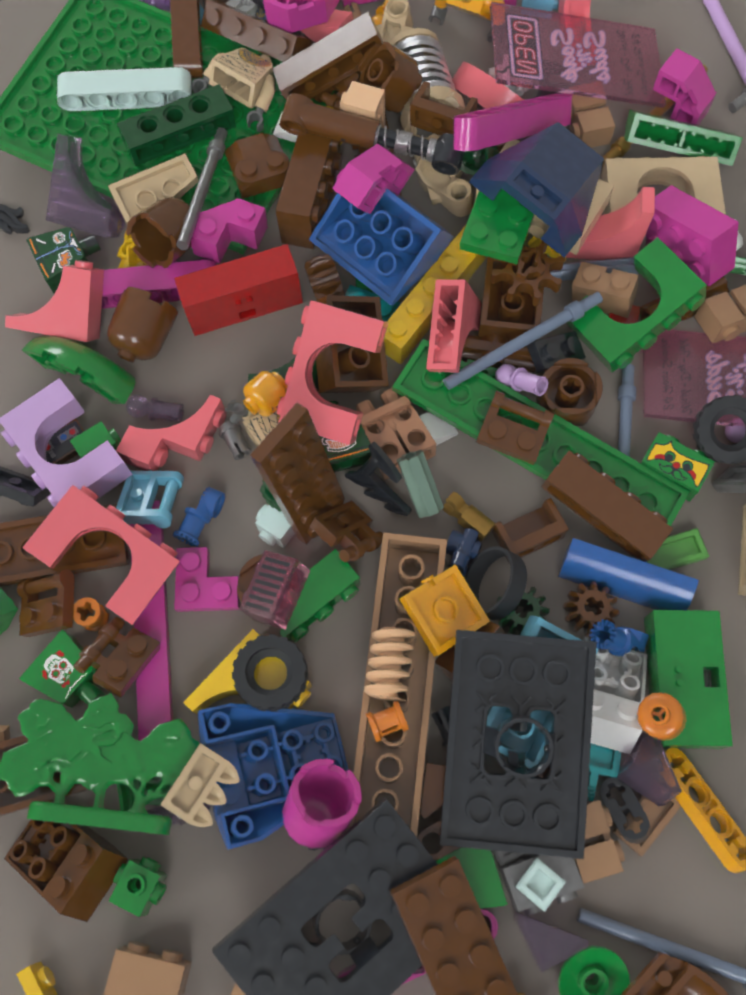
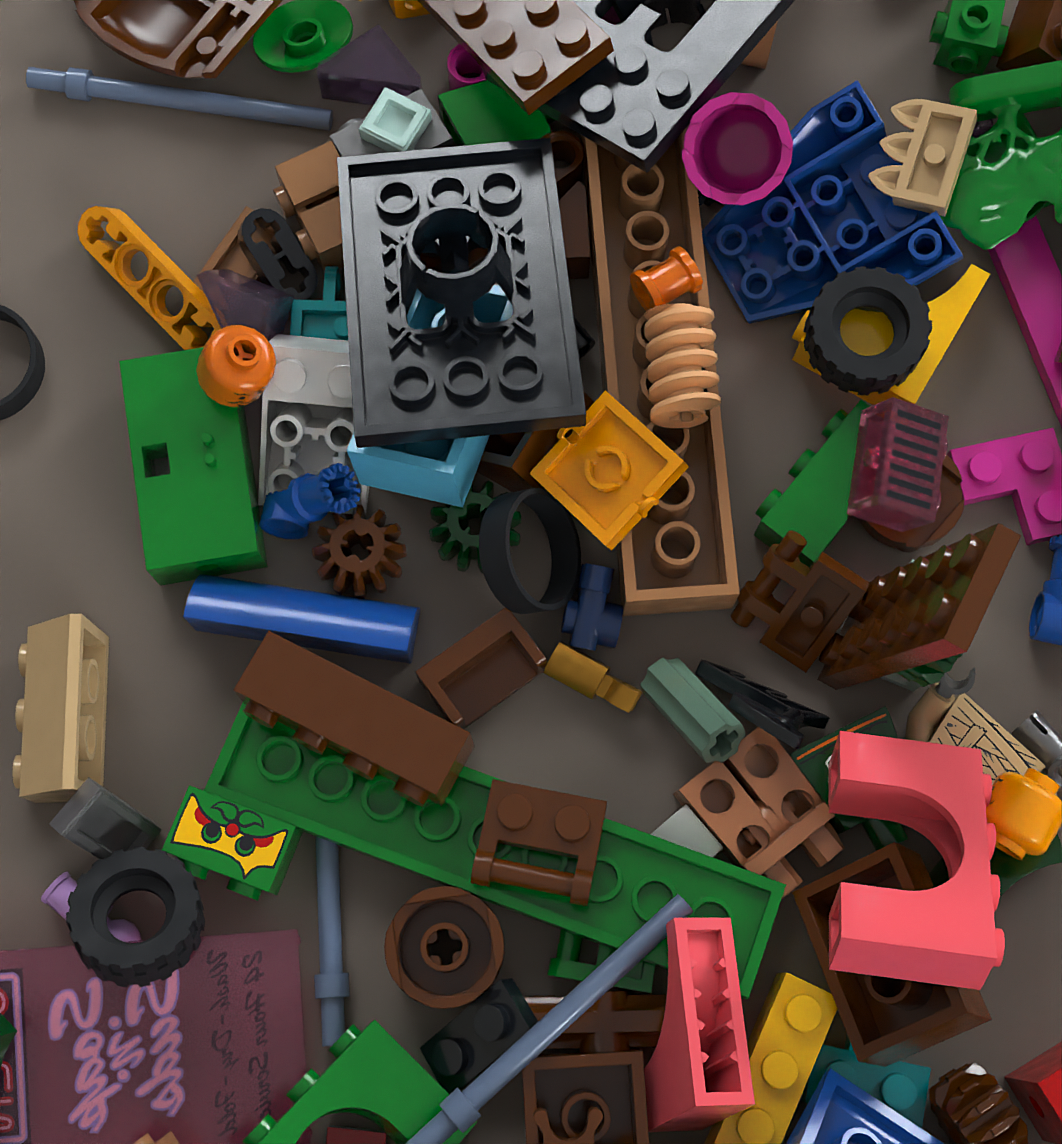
camera: 165 degrees right, 5 degrees up
lavender pin [495,364,548,396] -> none
bright green tile [646,528,710,570] -> none

